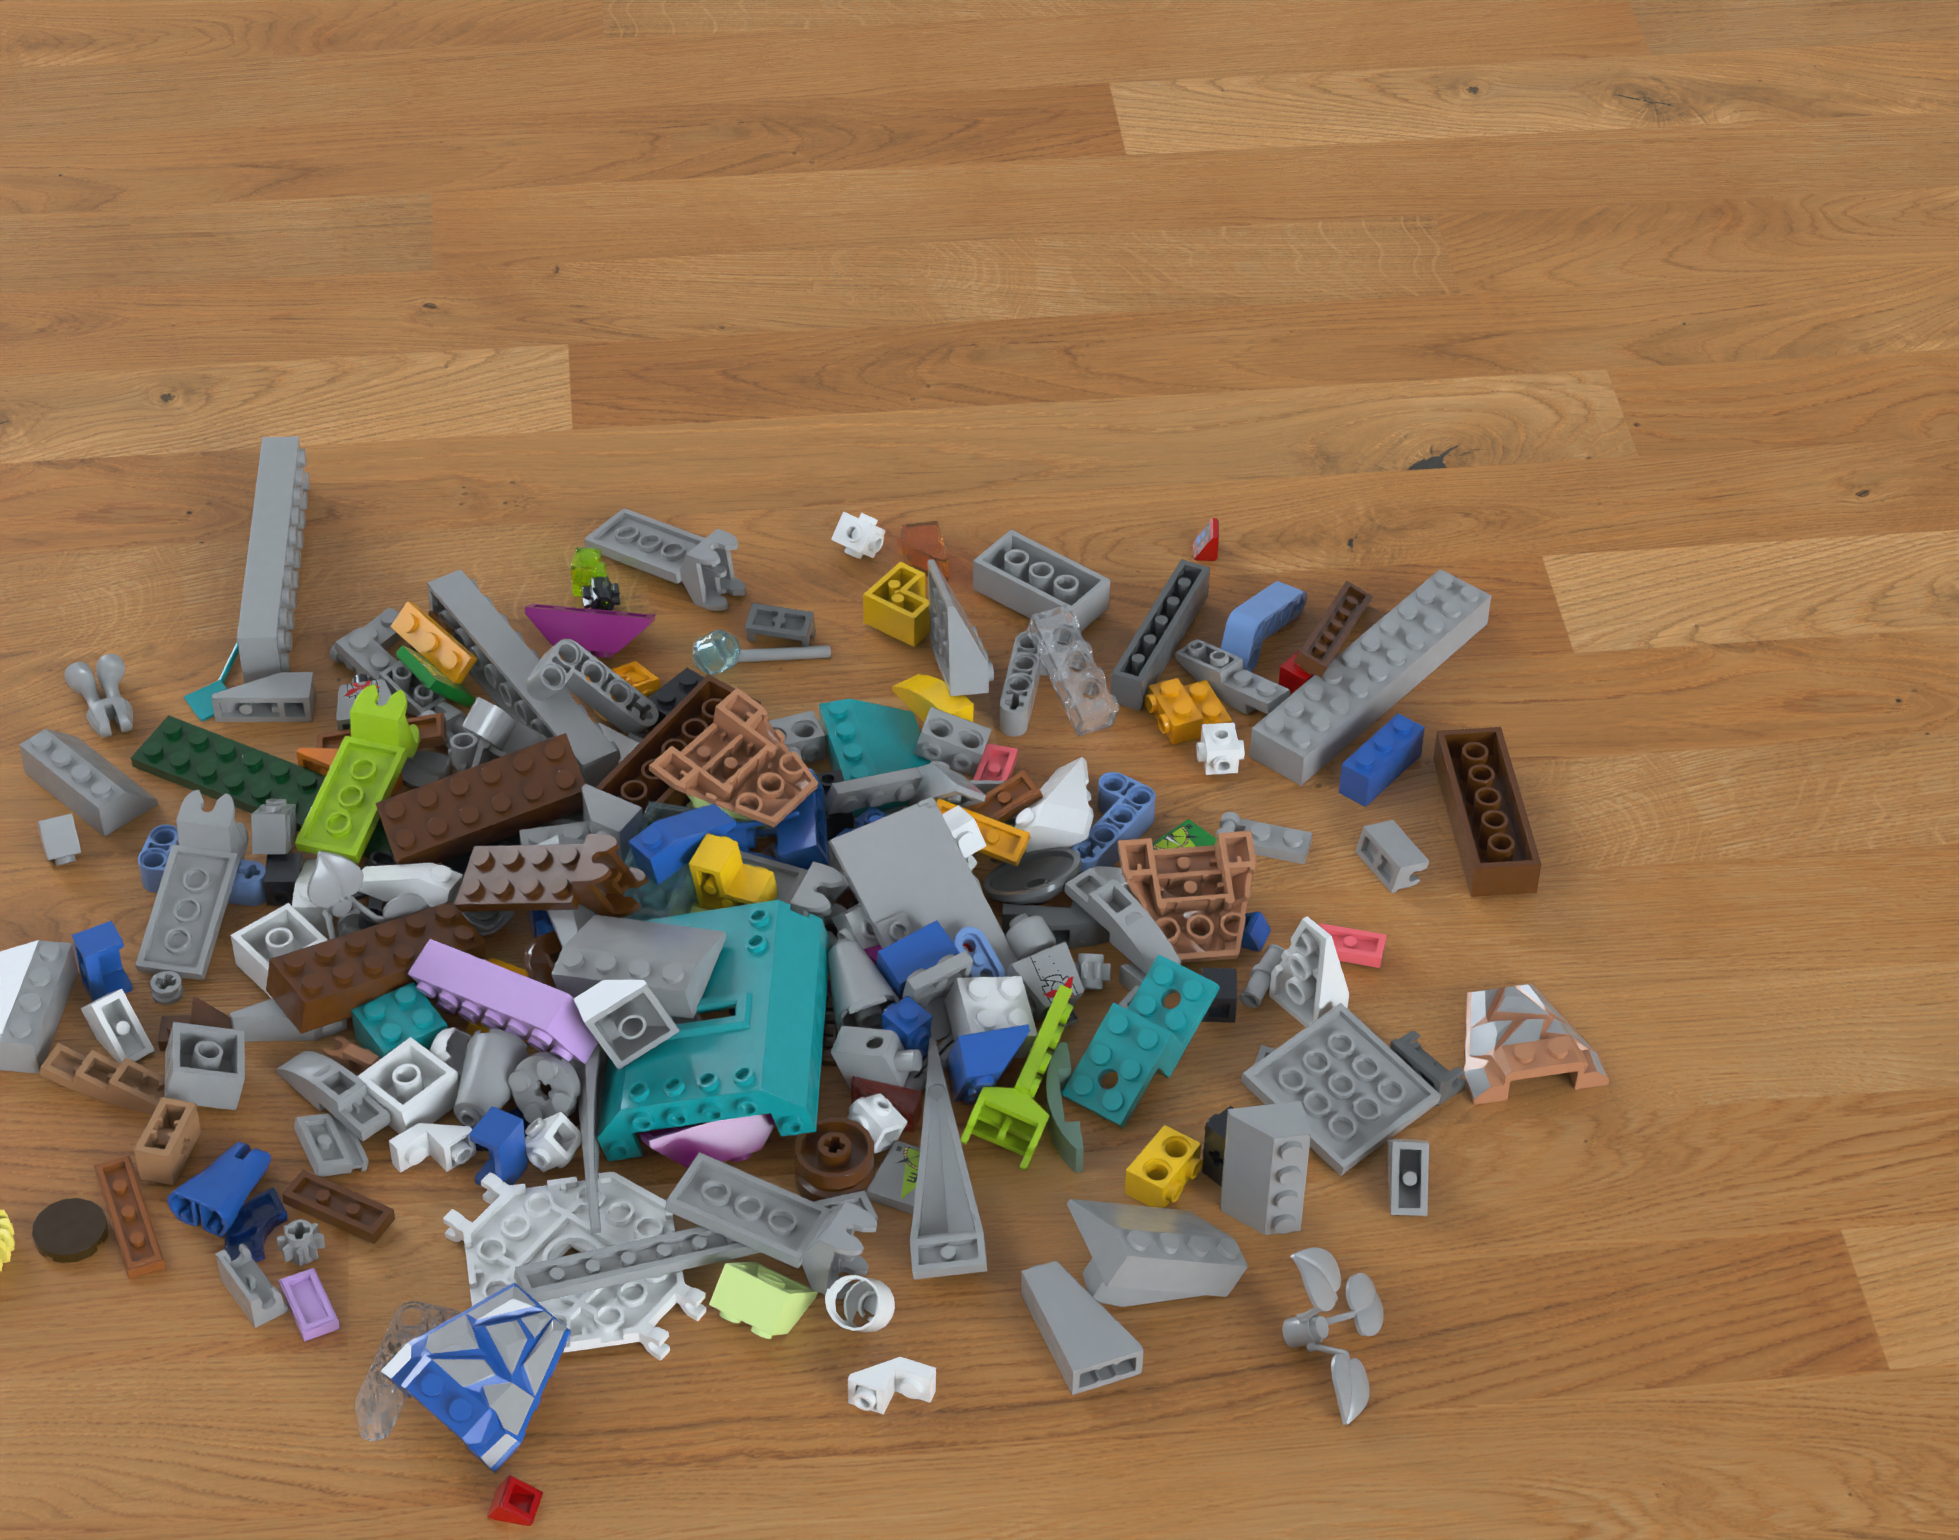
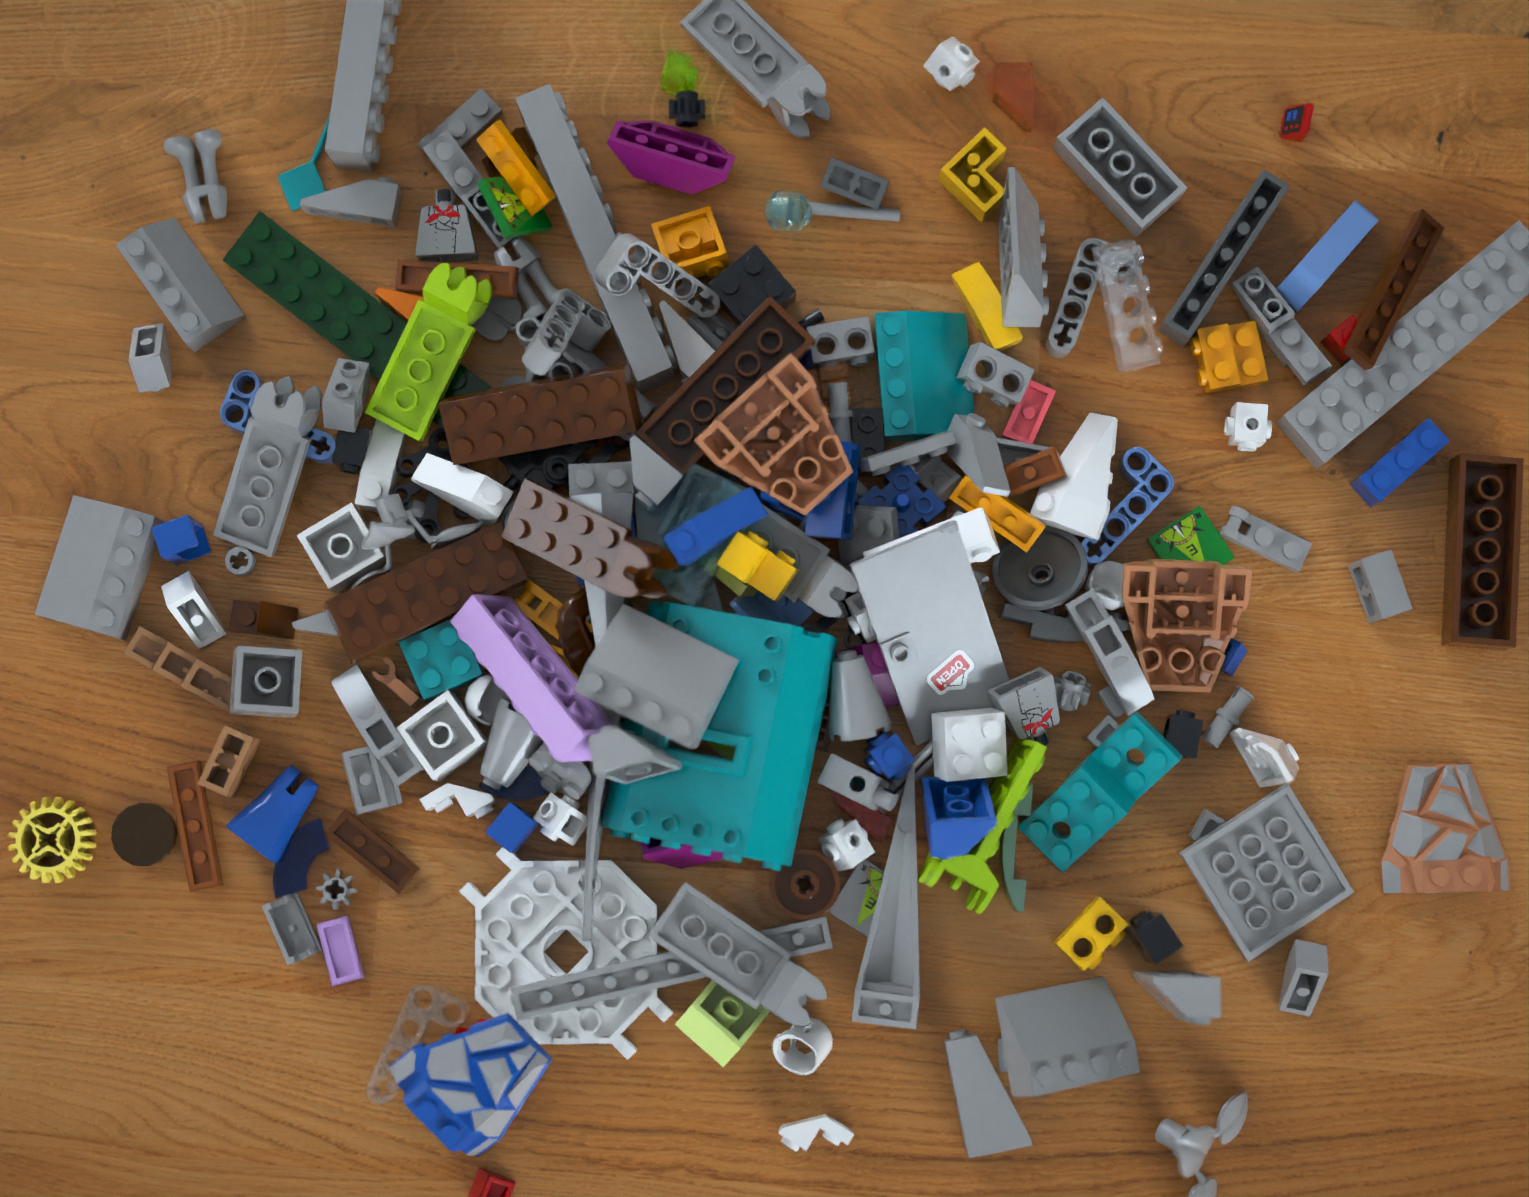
camera: 10 degrees right, 40 degrees up
blue panel [876,920,960,999] -> none
light grey plate [902,950,973,1008] -> none
medium blue plate [952,927,1005,978] -> none
light grey head [1005,913,1056,961] -> none
coral plate [1319,923,1387,968] -> none
dark grey hinge [1390,1031,1466,1106] -> none

